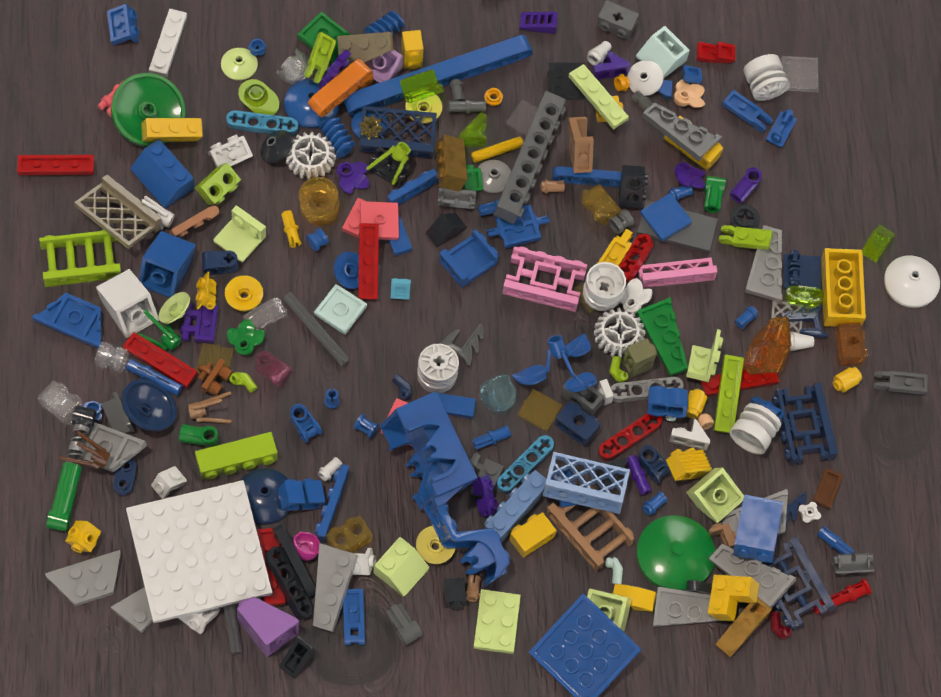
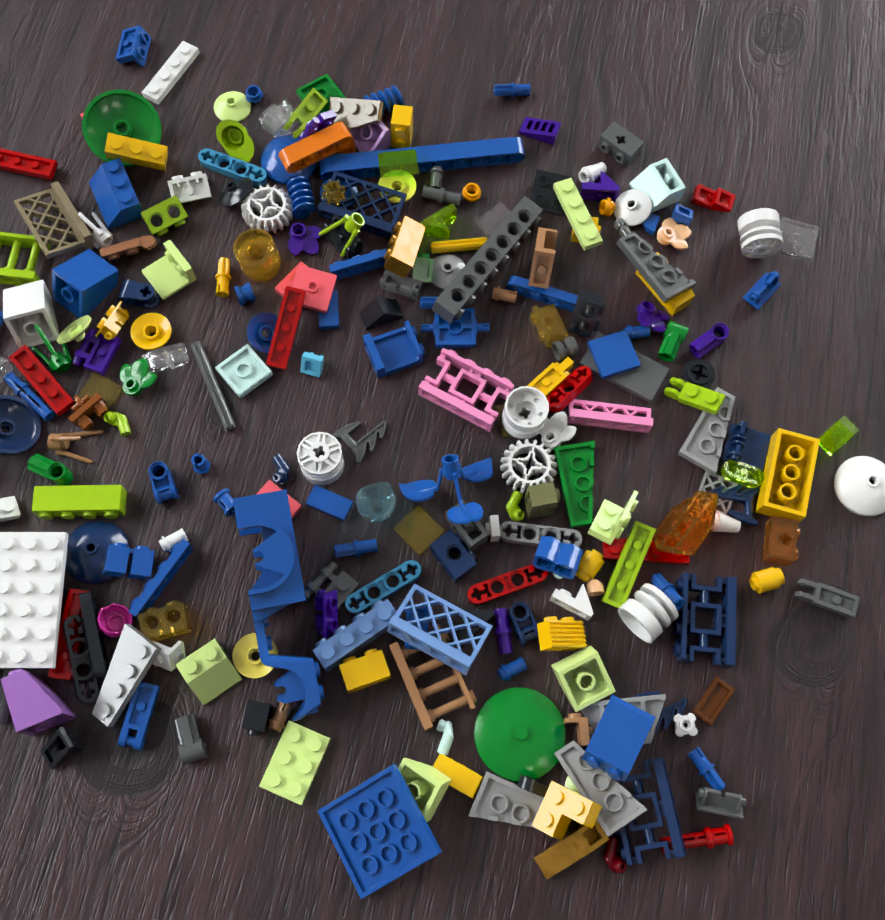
camera: 20 degrees right, 5 degrees up
clear pink piece [255,351,293,387] -> none
blue hinge [722,90,773,133] -> none
blue pin [734,306,758,330] -> none

